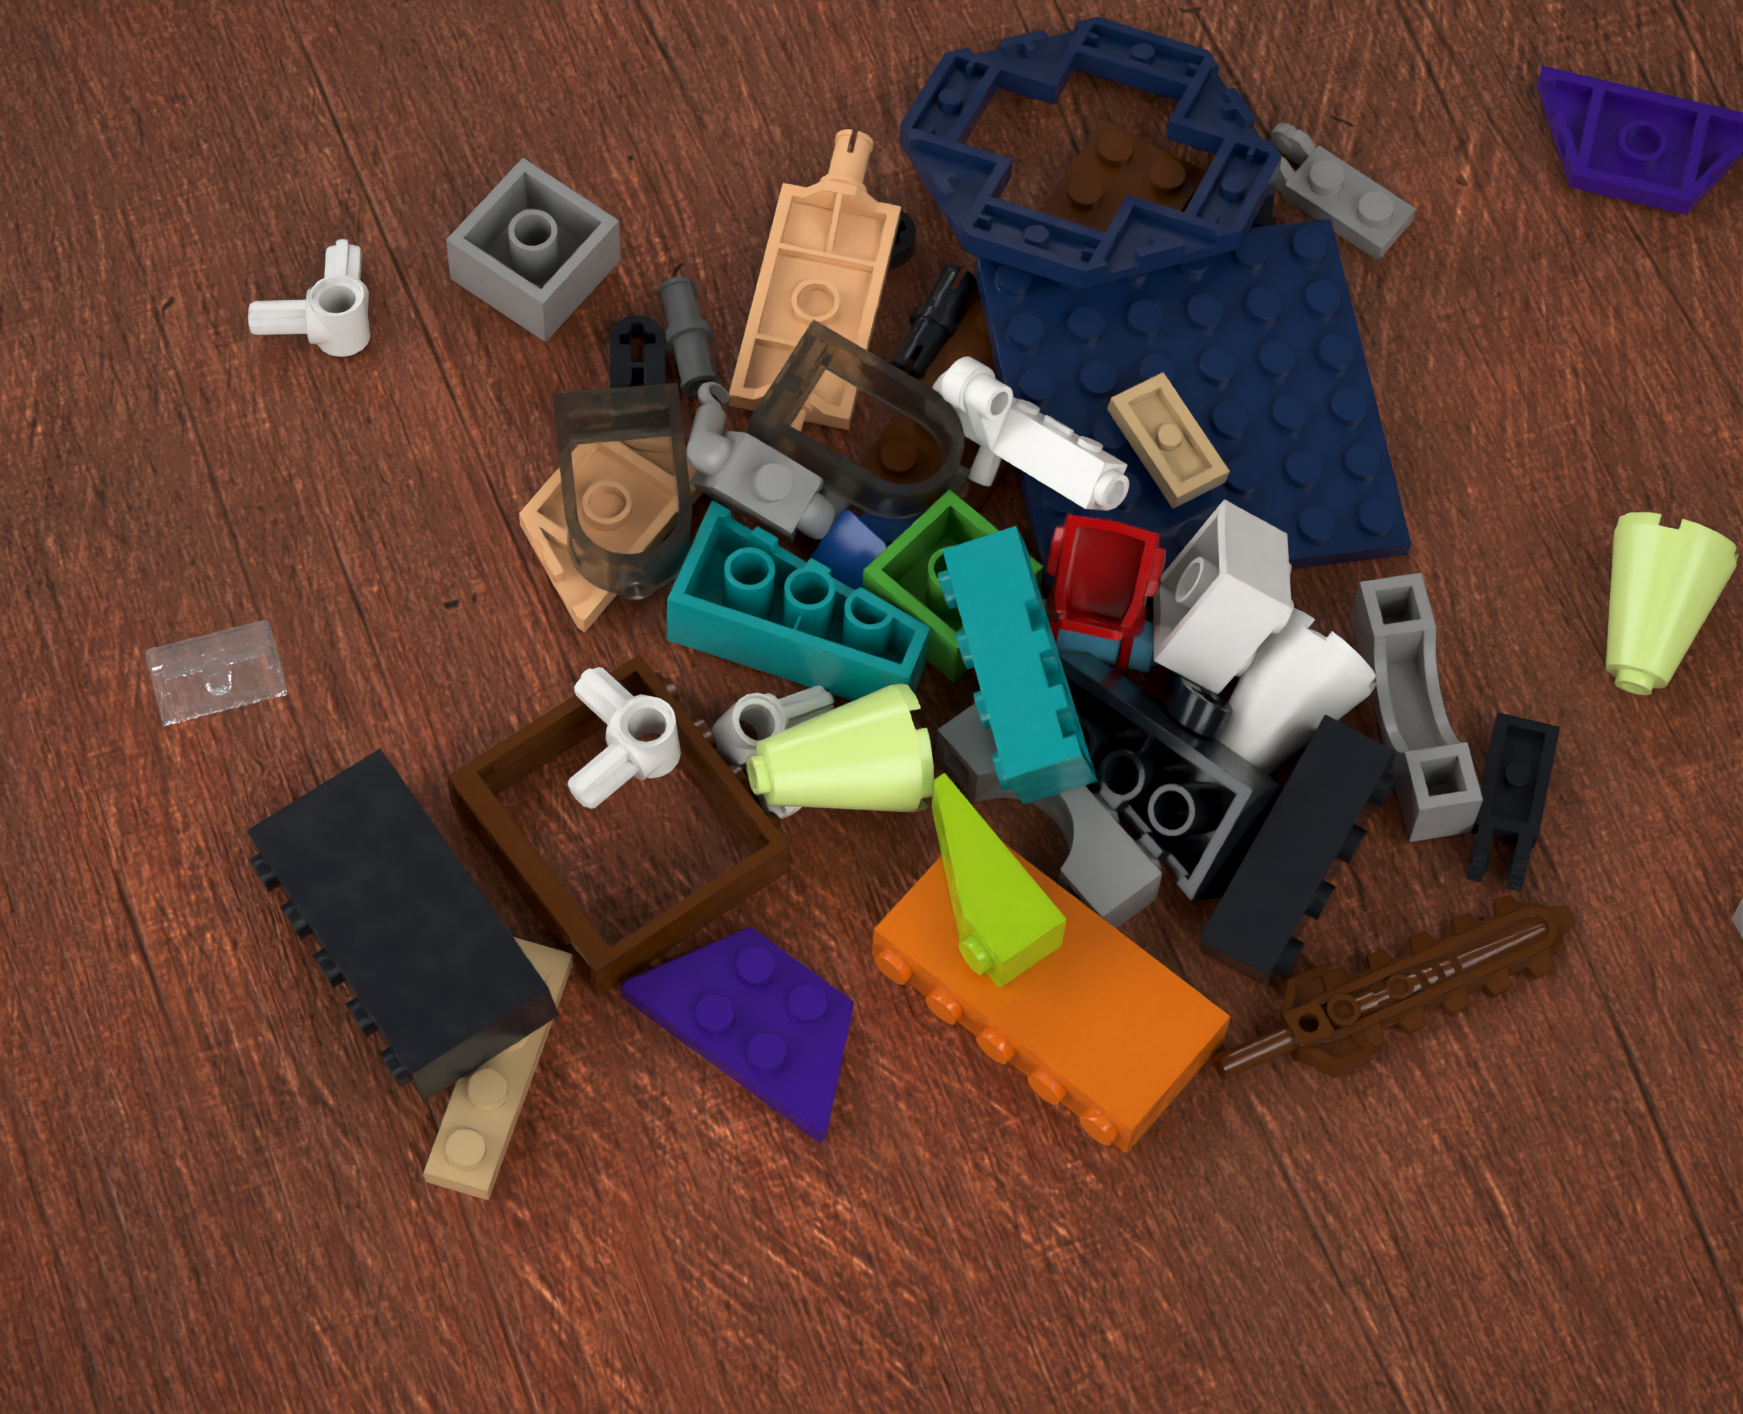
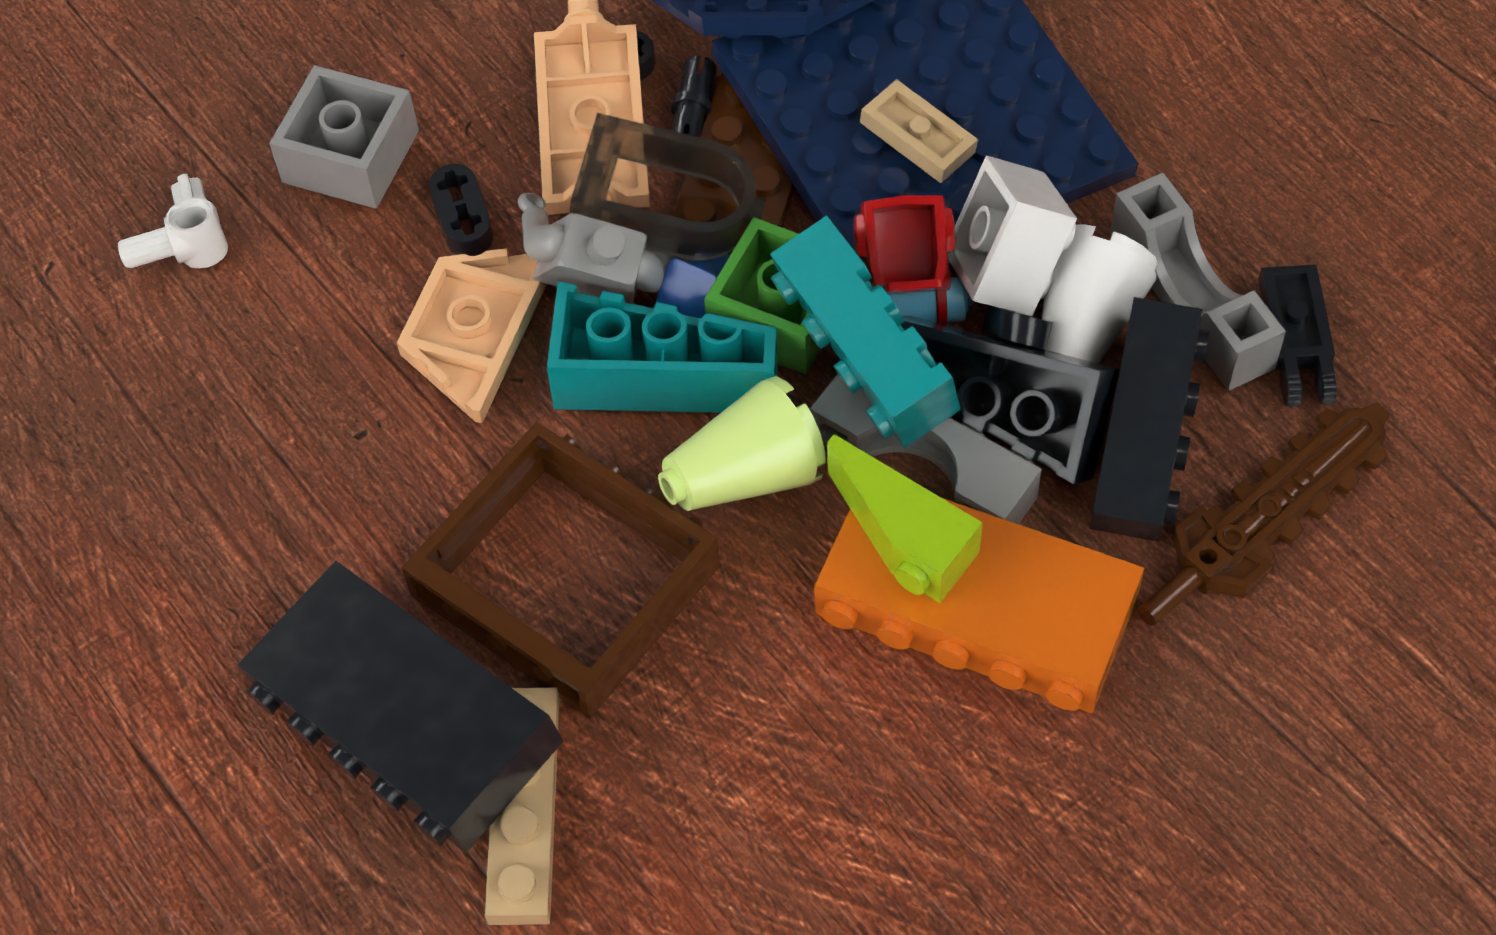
camera: 10 degrees left, 5 degrees down
clear slope [144,620,288,726] -> none
clear smoke window [552,383,693,600] -> none
white axle [568,667,681,809] -> none
dark purple wing [621,927,854,1144] -> none
dark grey pin [658,276,720,399] -> none
white axle [712,685,835,819] -> none
white piece [929,357,1129,511] -> none
yellowish green cone [1606,512,1739,695] -> none

